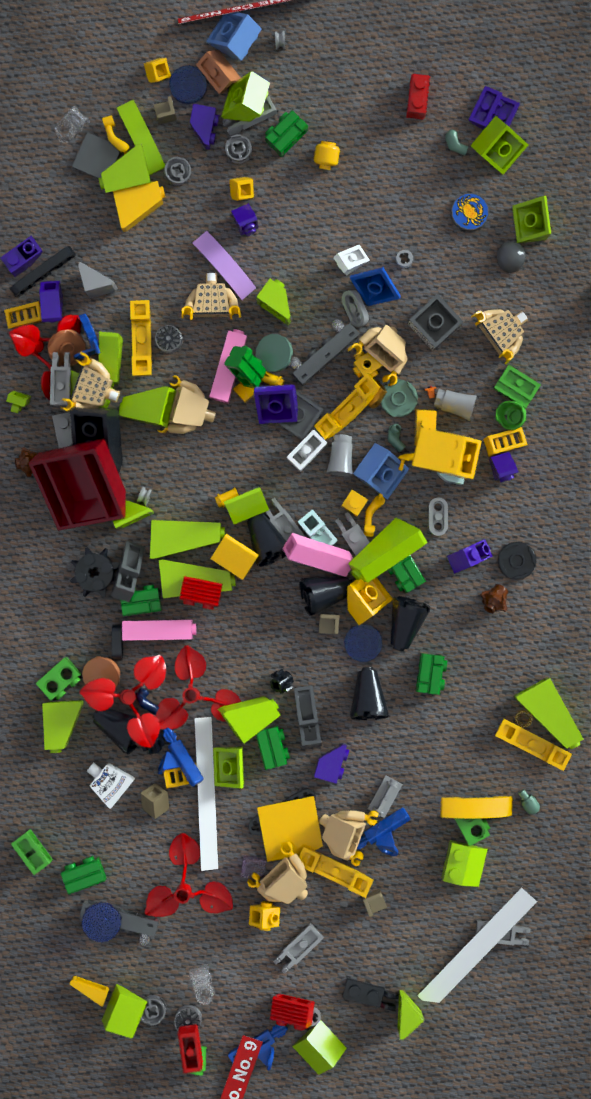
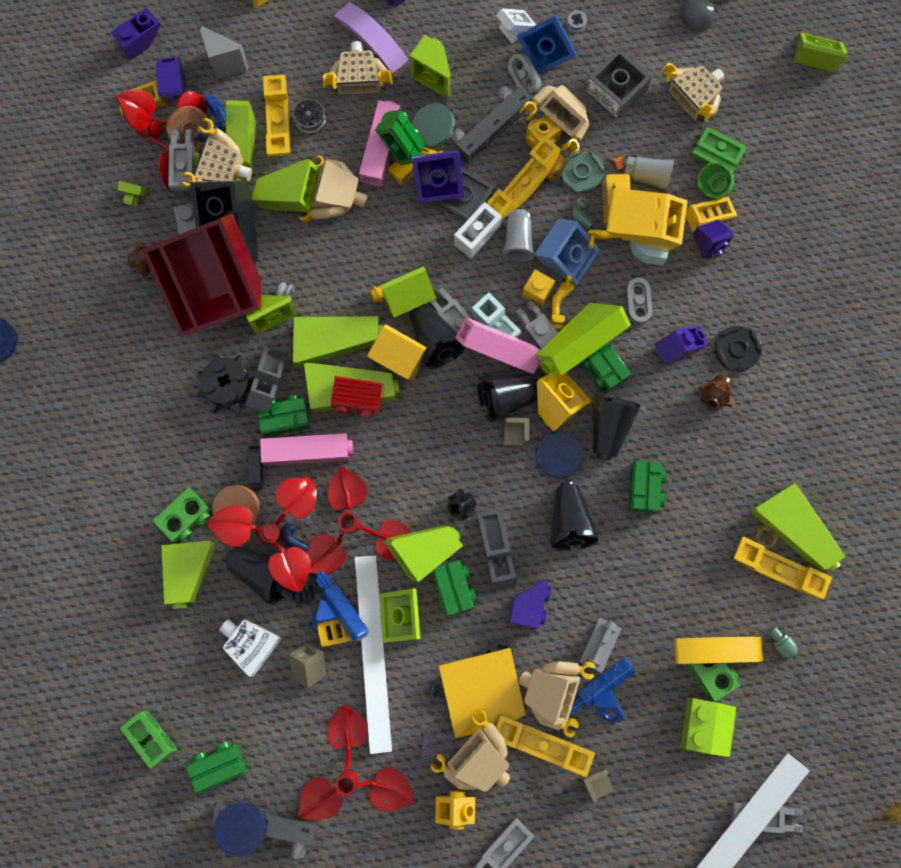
camera: 10 degrees left, 10 degrees down
black beam [10,246,76,298] -> none

